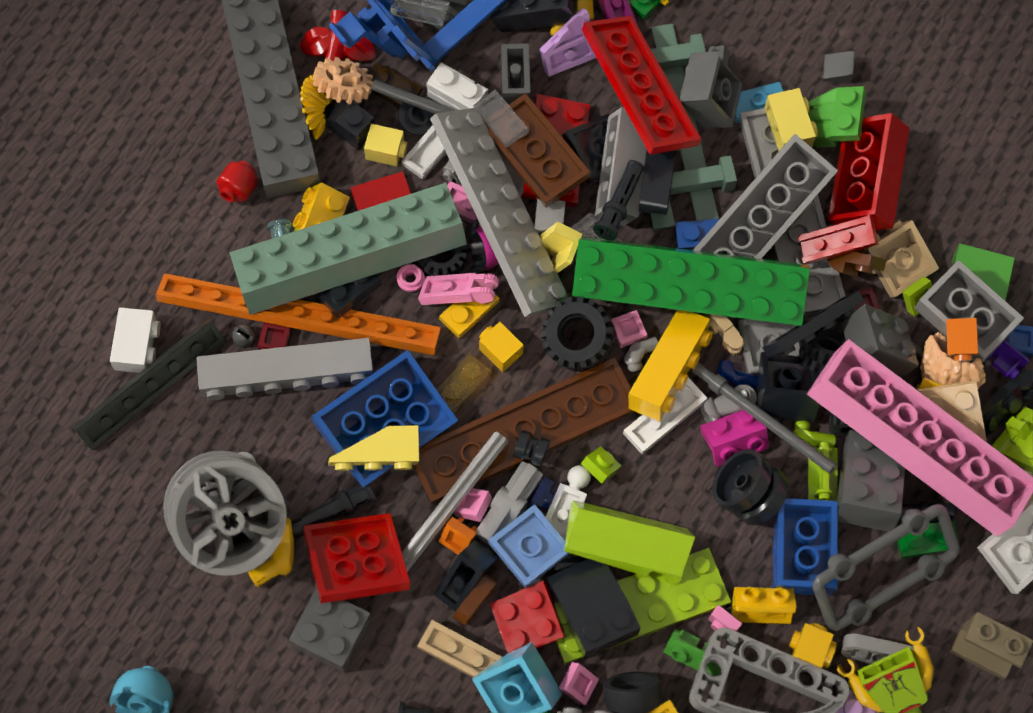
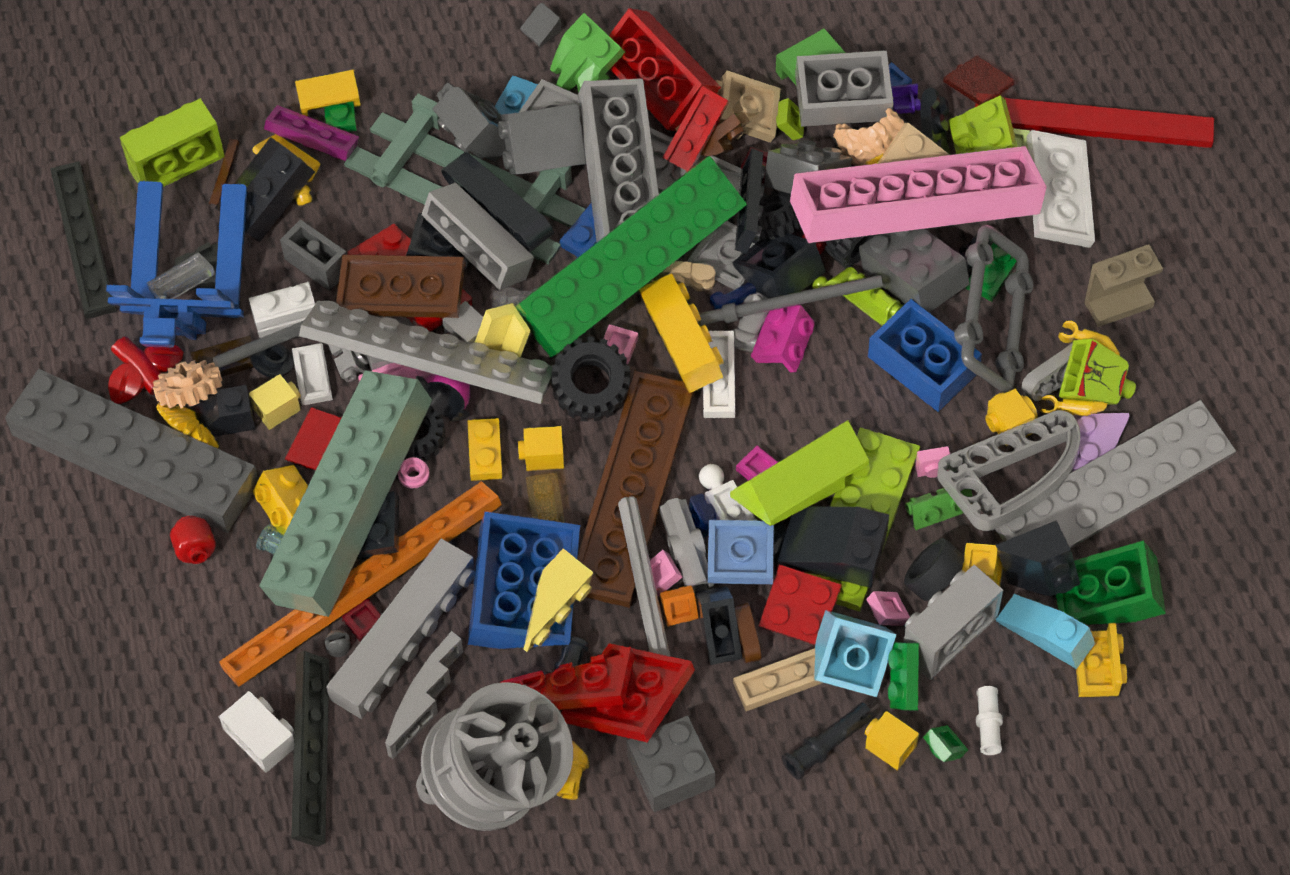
camera: 45 degrees left, 10 degrees down
bright pink hinge [418,273,499,305] -> none
clear tile [473,90,529,148] -> none
black wheel [513,430,551,467] -> none
lavender wing [540,8,596,76] -> none
red plate [581,16,701,155] -> none
lime plate [581,447,621,484] -> none
black pin [593,160,645,240] -> none
light grey arm [624,337,658,372] -> none
black wheel [712,449,789,526] -> none
yellow bracket [731,587,796,624] -> none
light yellow brick [764,88,818,151] -> none
orange brick [946,318,978,361] -> none
none -> light grey slope [385,631,463,759]
none -> dark grey panel [498,104,586,175]
none -> red wing [500,647,635,710]
none -> dark pink tile [736,445,778,480]

